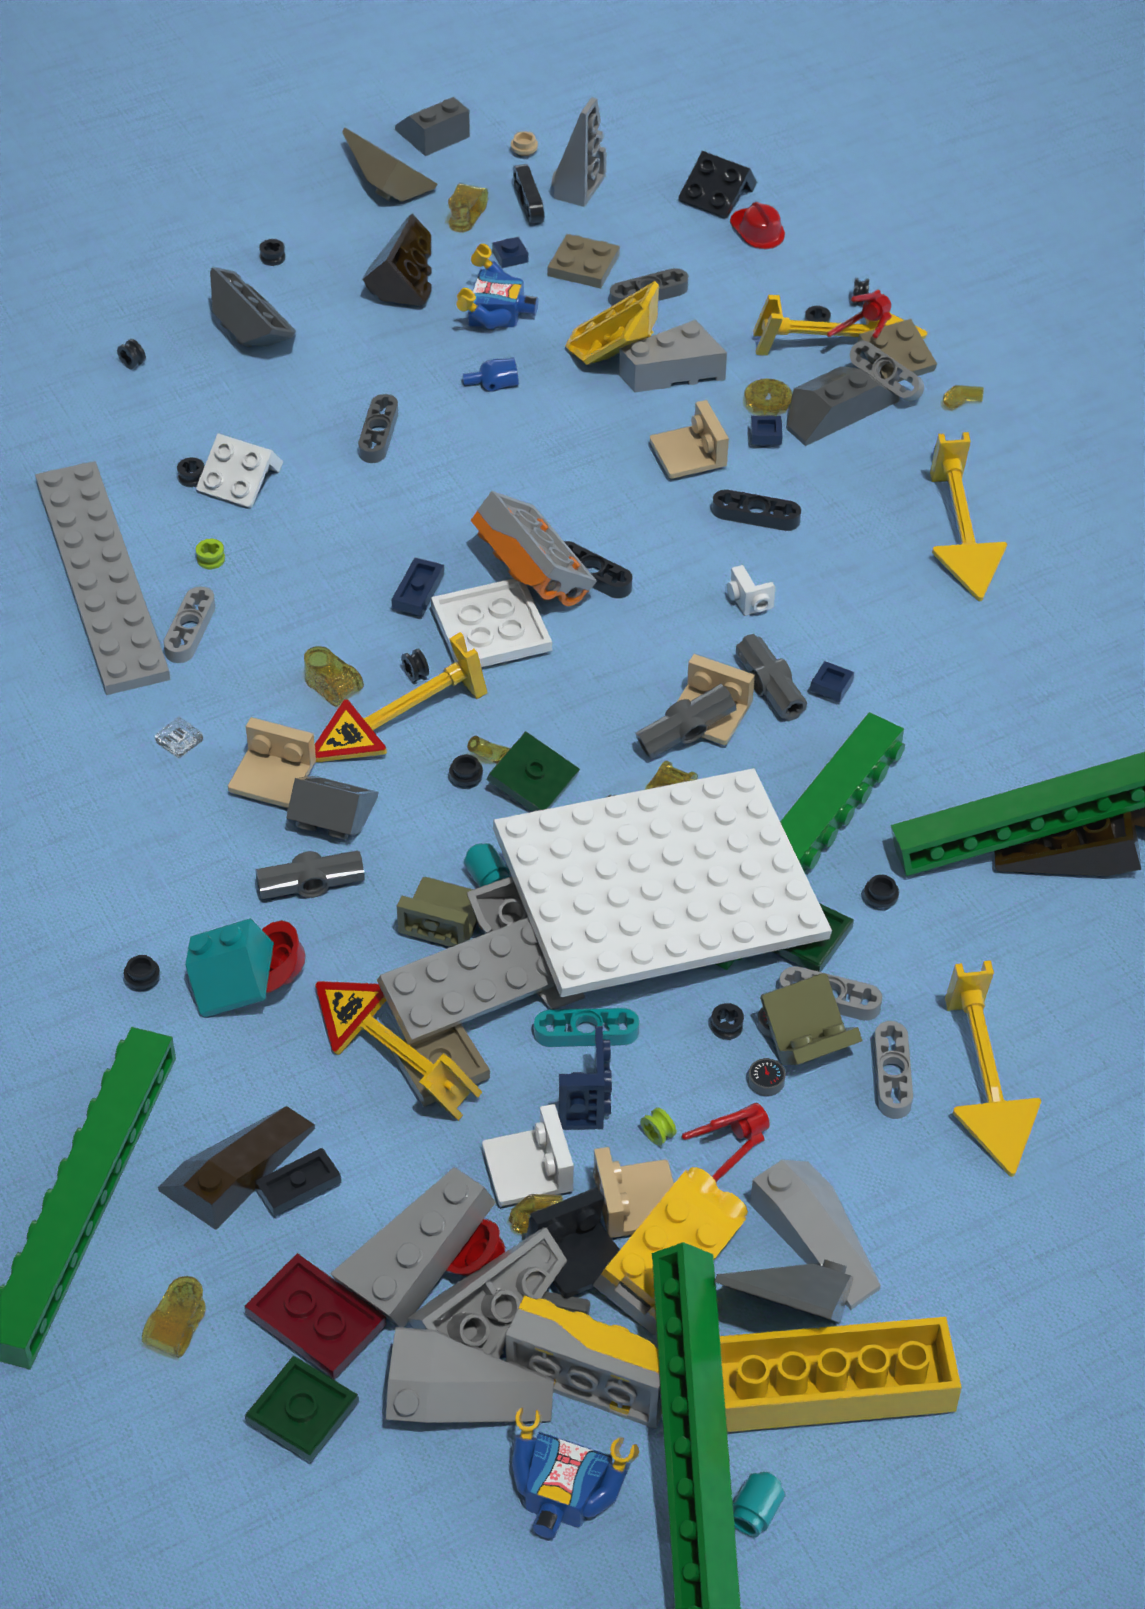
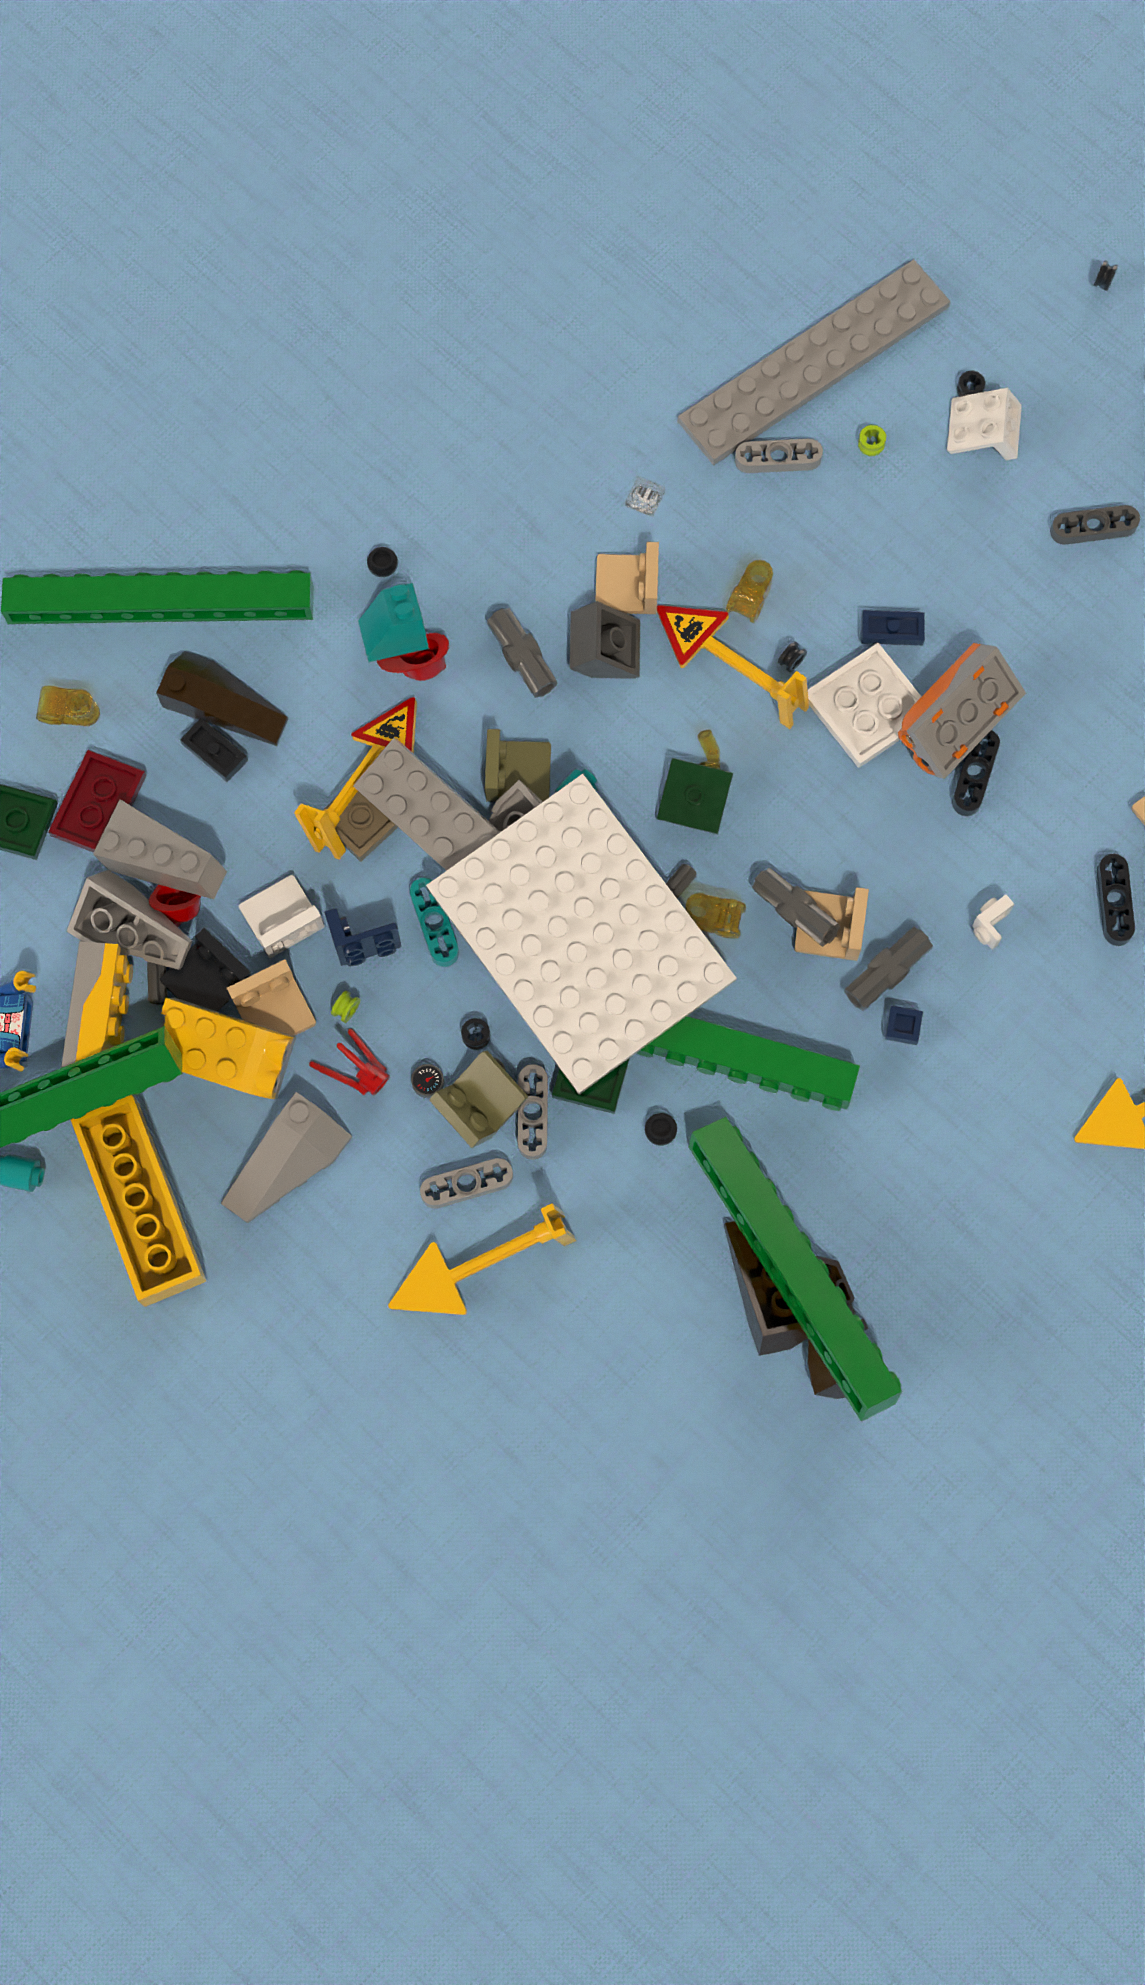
camera: 75 degrees right, 25 degrees up
light grey wedge [386,1327,554,1423] -> none
black plate [449,754,483,786] -> none
clear yellow arm [509,1194,563,1233] -> none
dark grey slope [715,1259,854,1323] -> none

